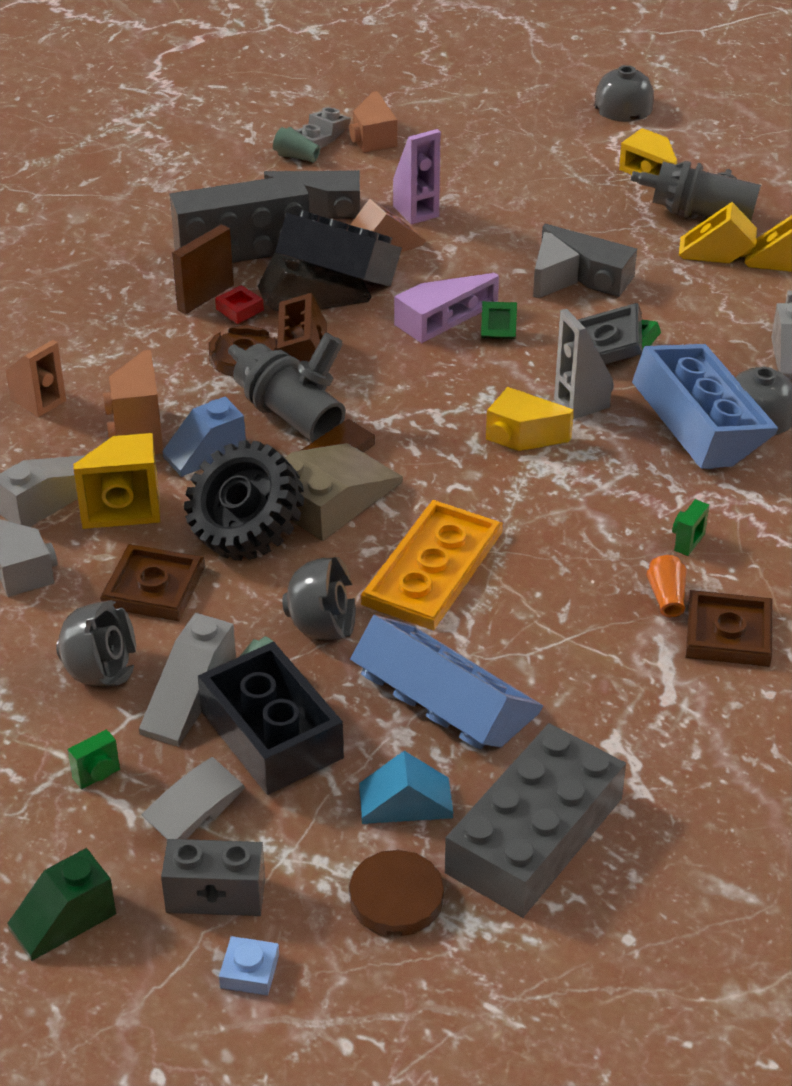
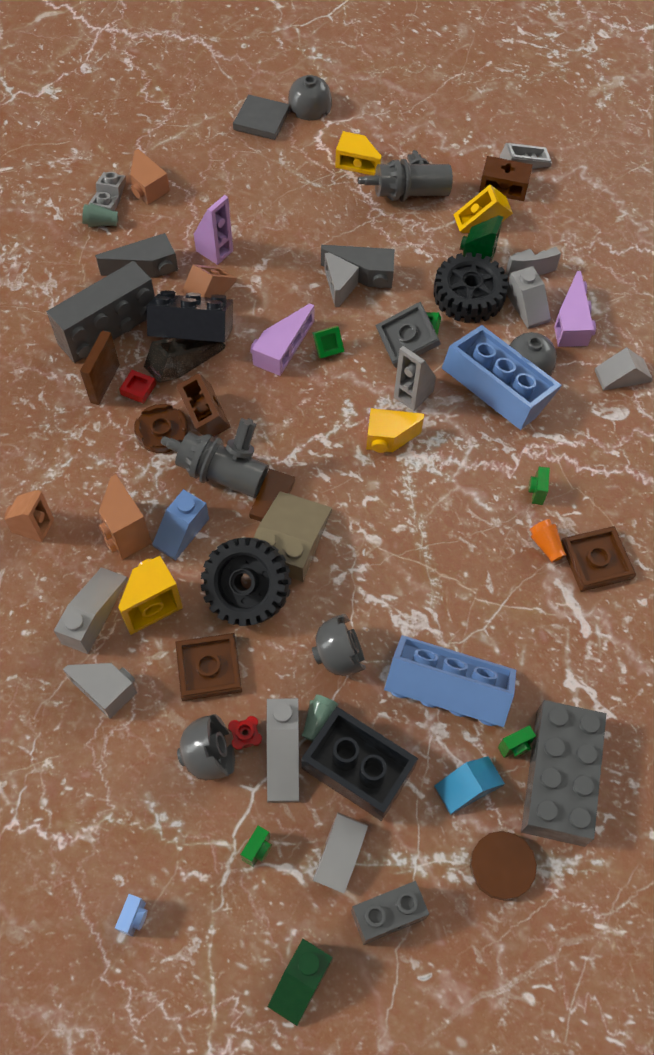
camera: 25 degrees left, 20 degrees up
light blue plate [219,936,279,996] -> none
light orange tile [361,500,503,631] -> none
yellow slope [679,202,757,263] -> none
none -> red plate [228,716,262,750]
none -> dark grey tile [233,94,290,140]
none -> black wheel [433,253,509,323]
none -> dark green slope [460,215,503,262]
none -> green plate [498,725,536,758]

